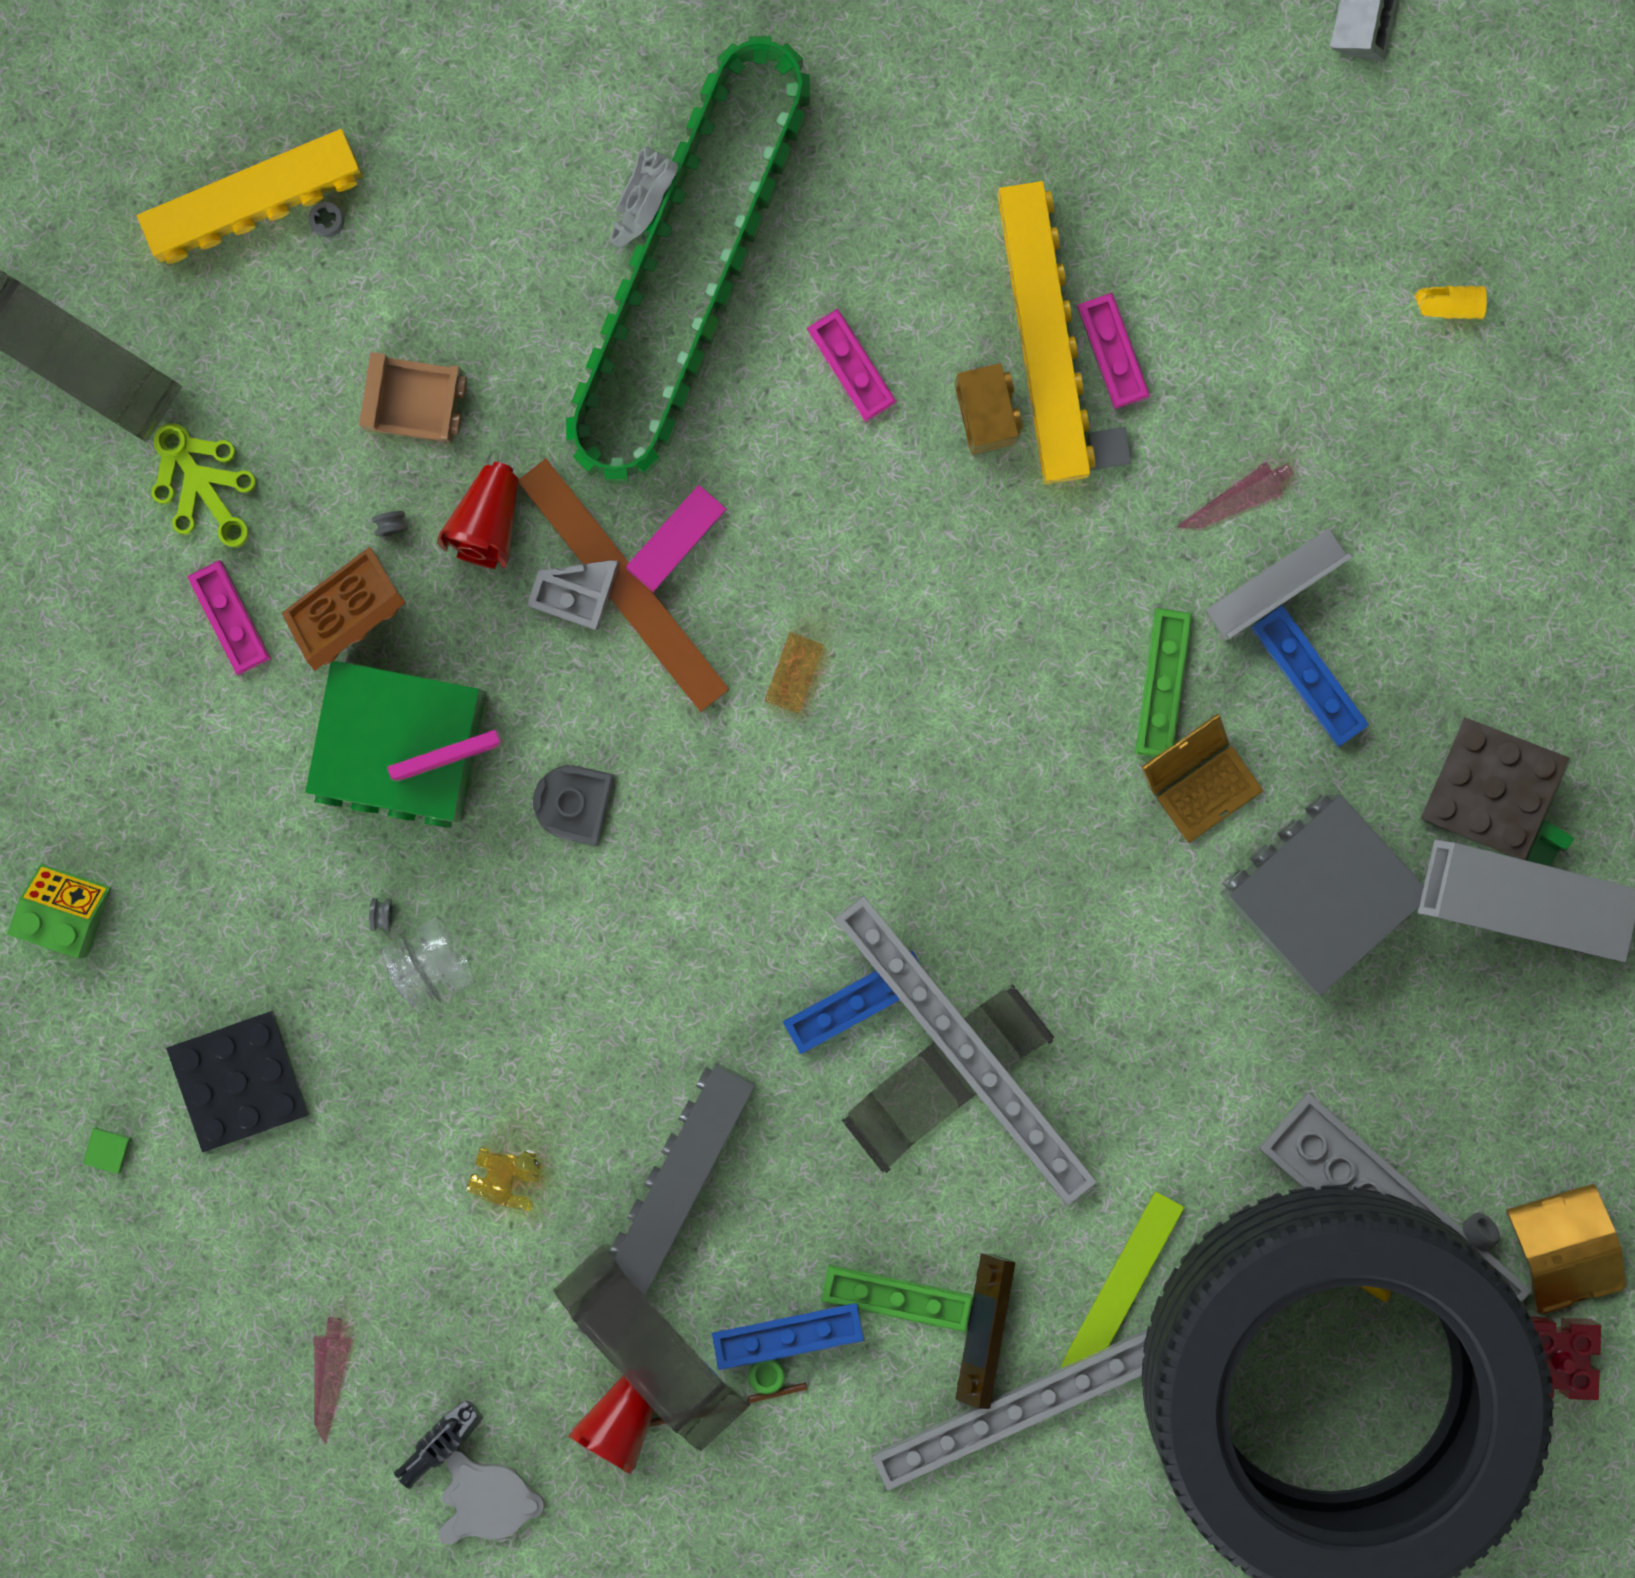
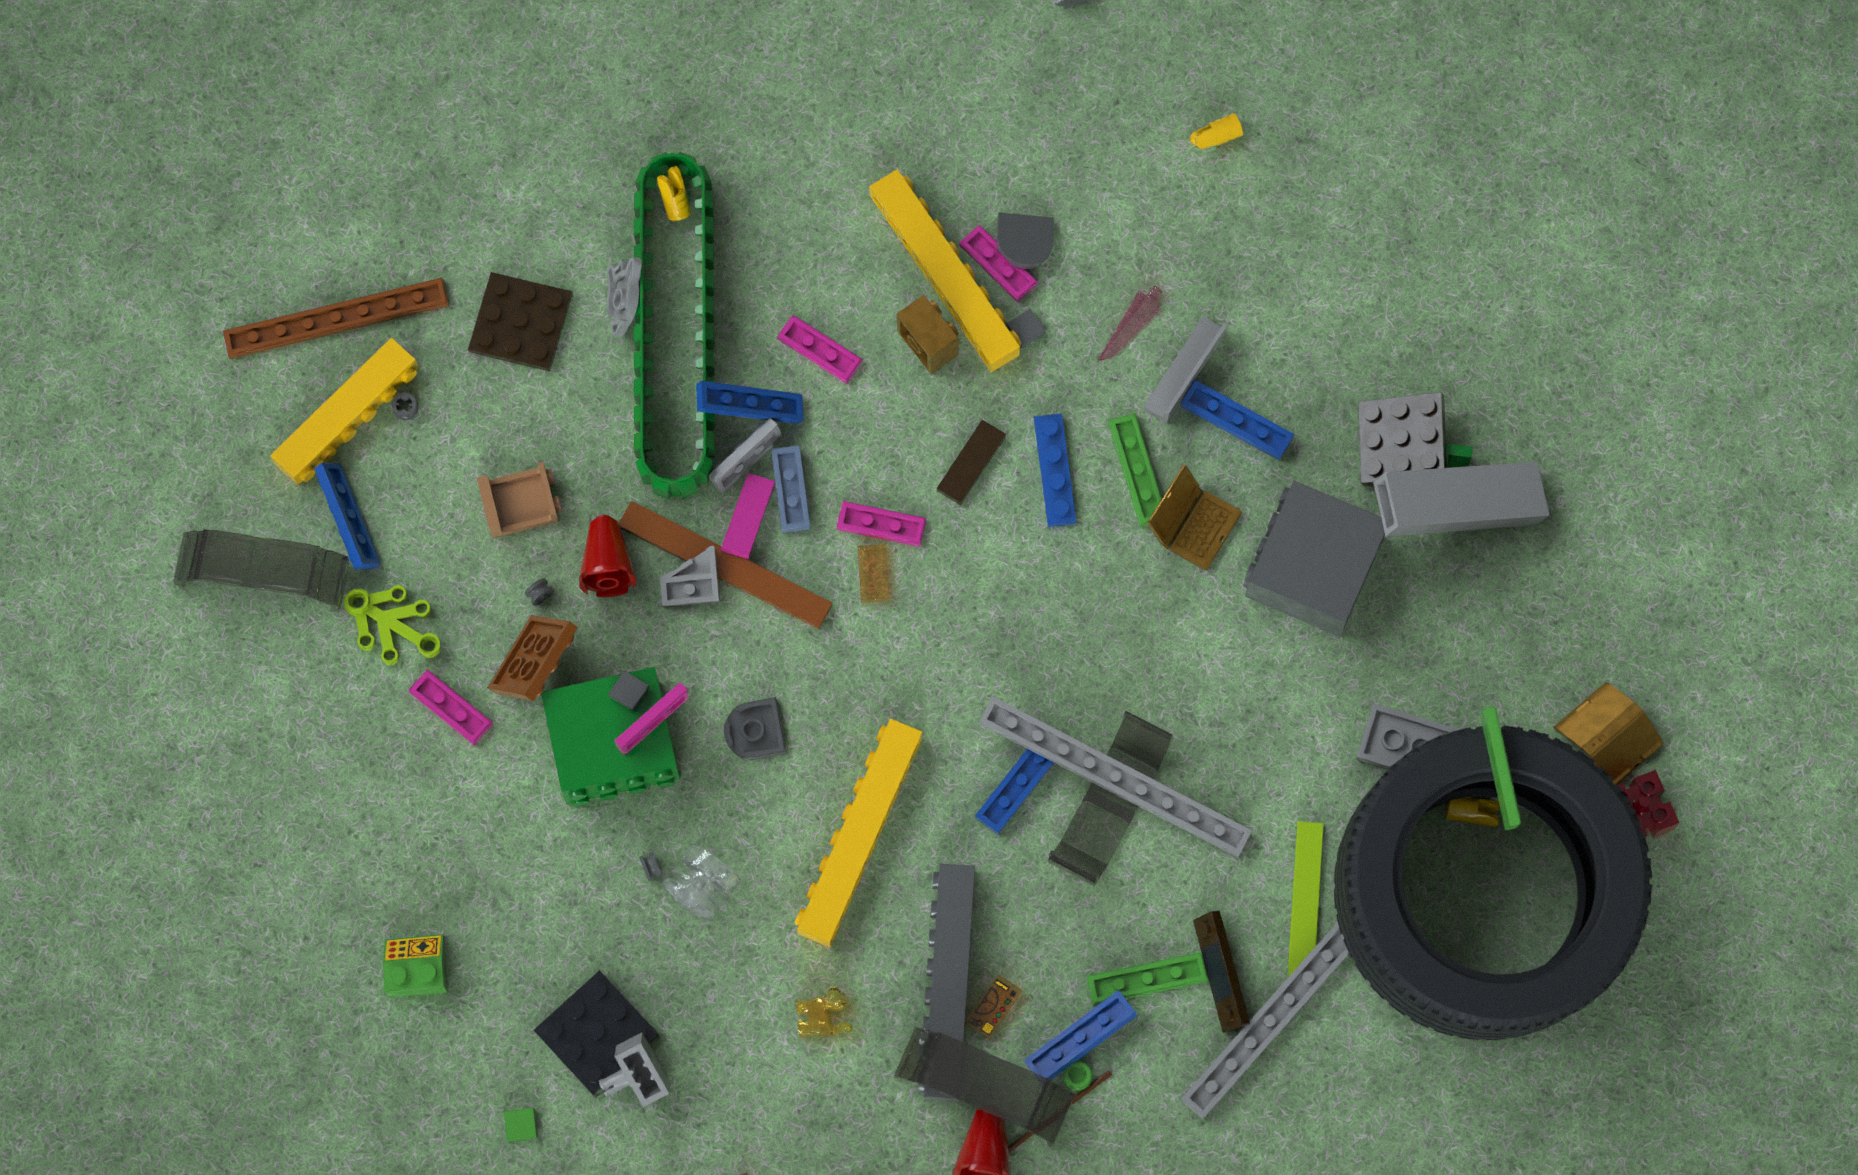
camera: 25 degrees left, 15 degrees down
none -> dark orange tile [223,278,449,359]
none -> blue plate [314,463,381,569]
none -> dark brown plate [468,272,573,372]
none -> light grey brick [599,1032,671,1107]
none -> dark grey tile [608,670,649,712]
none -> yellow hinge [657,166,691,221]
none -> blue plate [696,381,803,424]
none -> light grey plate [708,418,783,494]
none -> sand blue plate [771,445,811,533]
none -> yellow brick [795,718,923,948]
none -> dark pink tile [836,501,926,547]
none -> dark brown tile [937,420,1006,505]
none -> clear orange tile [965,975,1022,1040]
none -> dark grey tile [996,212,1054,269]
none -> blue plate [1033,413,1076,527]
none -> bright green tile [1480,707,1521,830]

